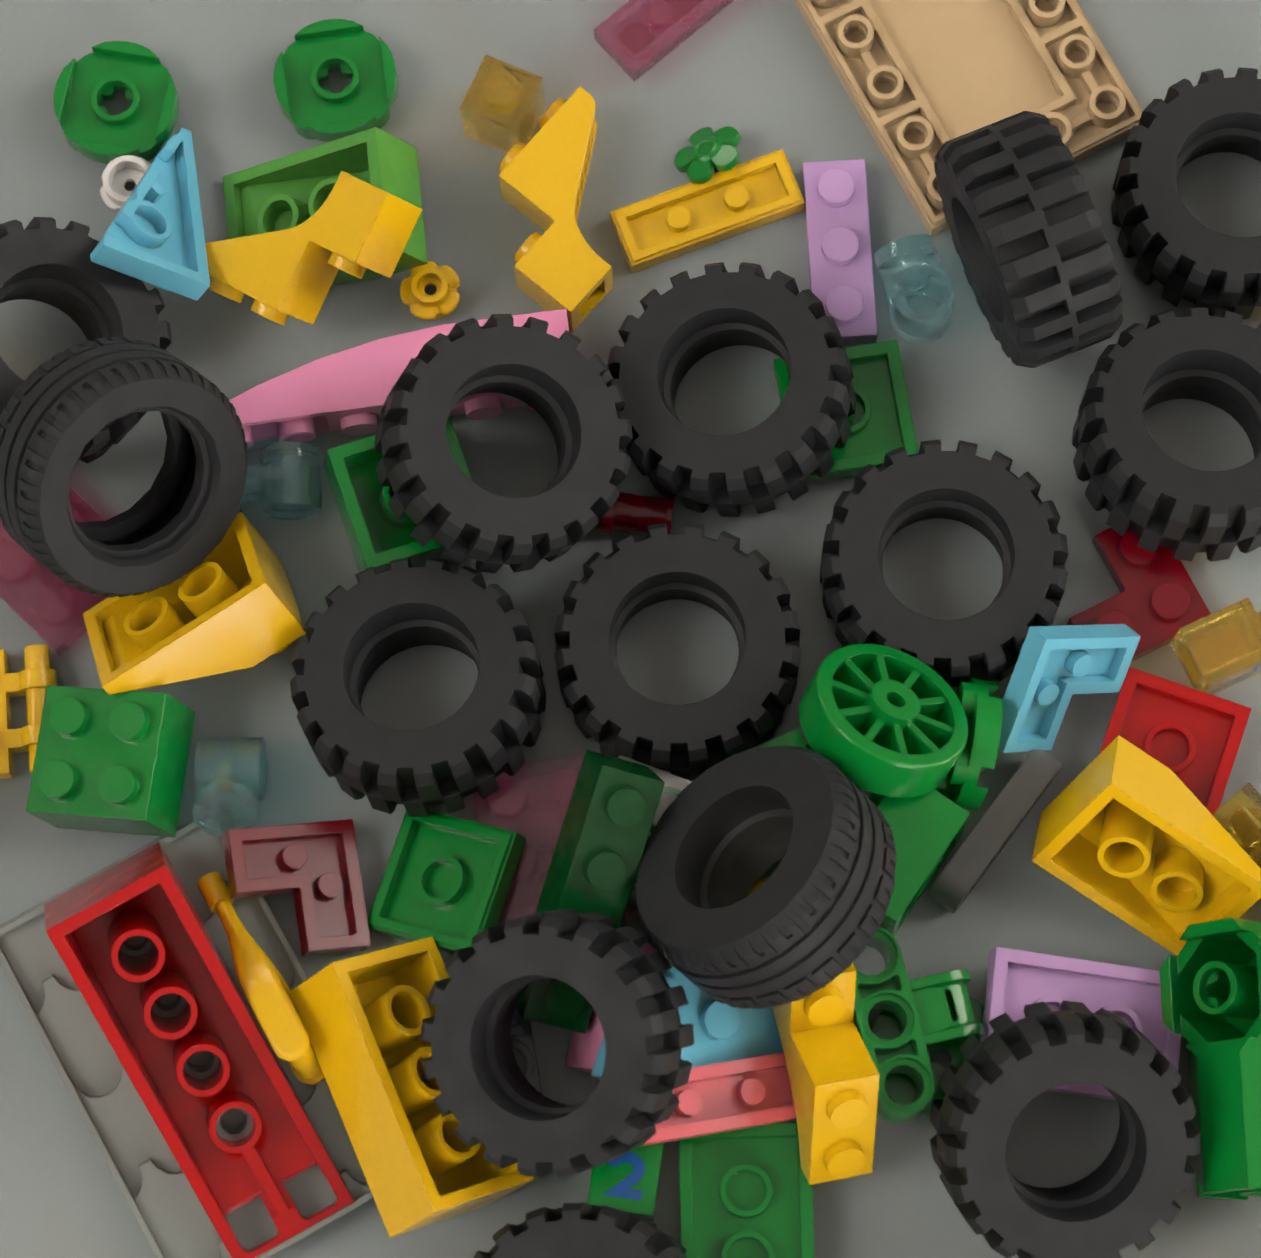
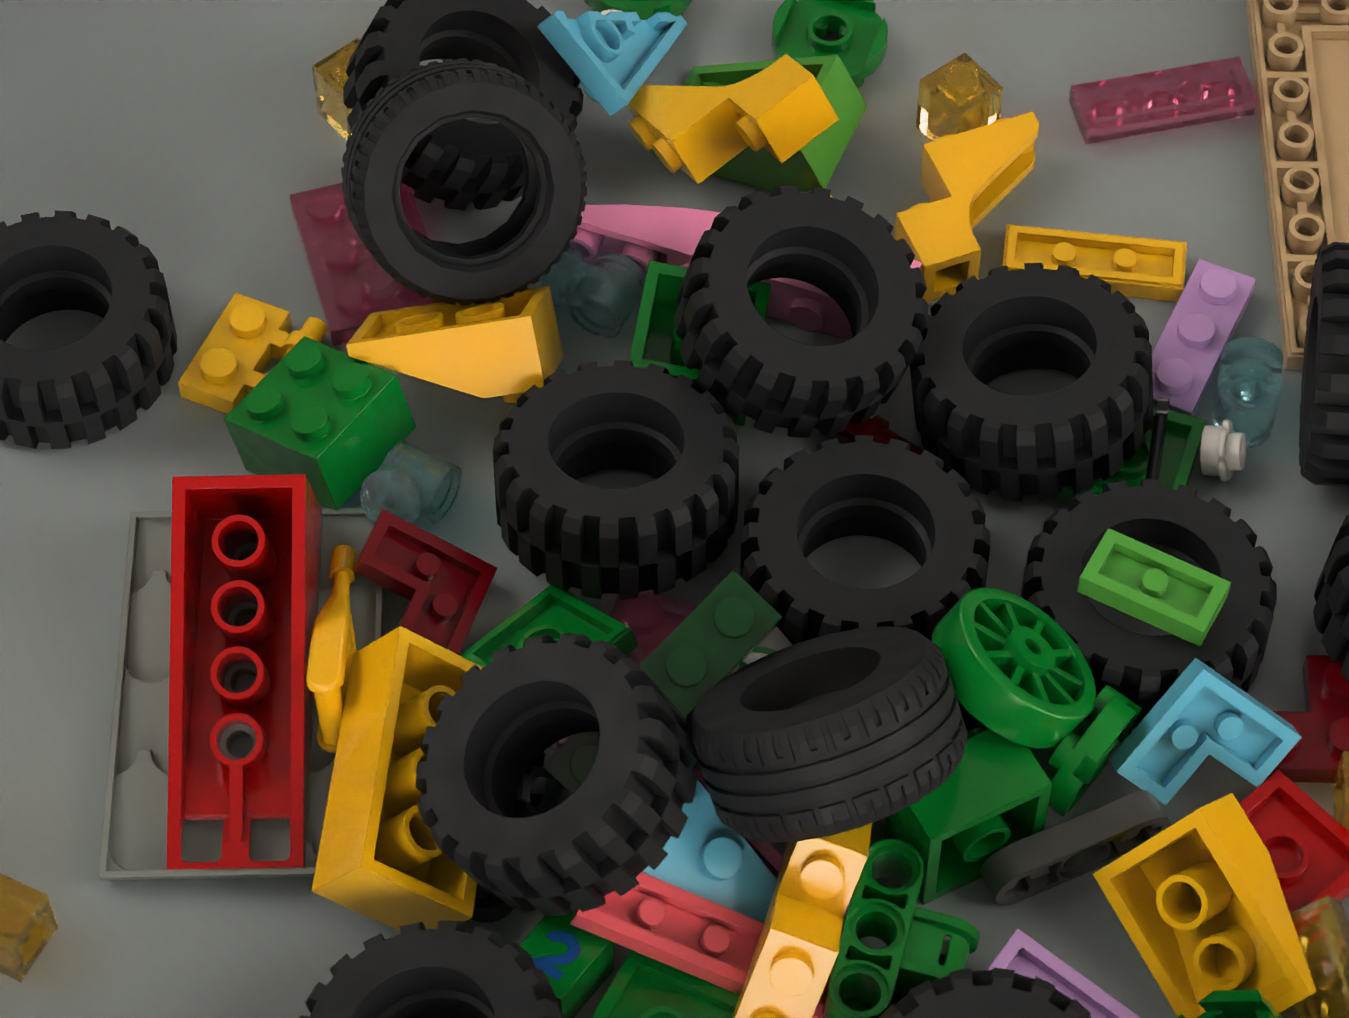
camera: 25 degrees right, 20 degrees down
green plant [674,126,741,184] -> none
none -> bright green plate [1077,528,1231,646]
none -> black hinge [1146,396,1170,480]
none -> white plate [1200,419,1246,481]

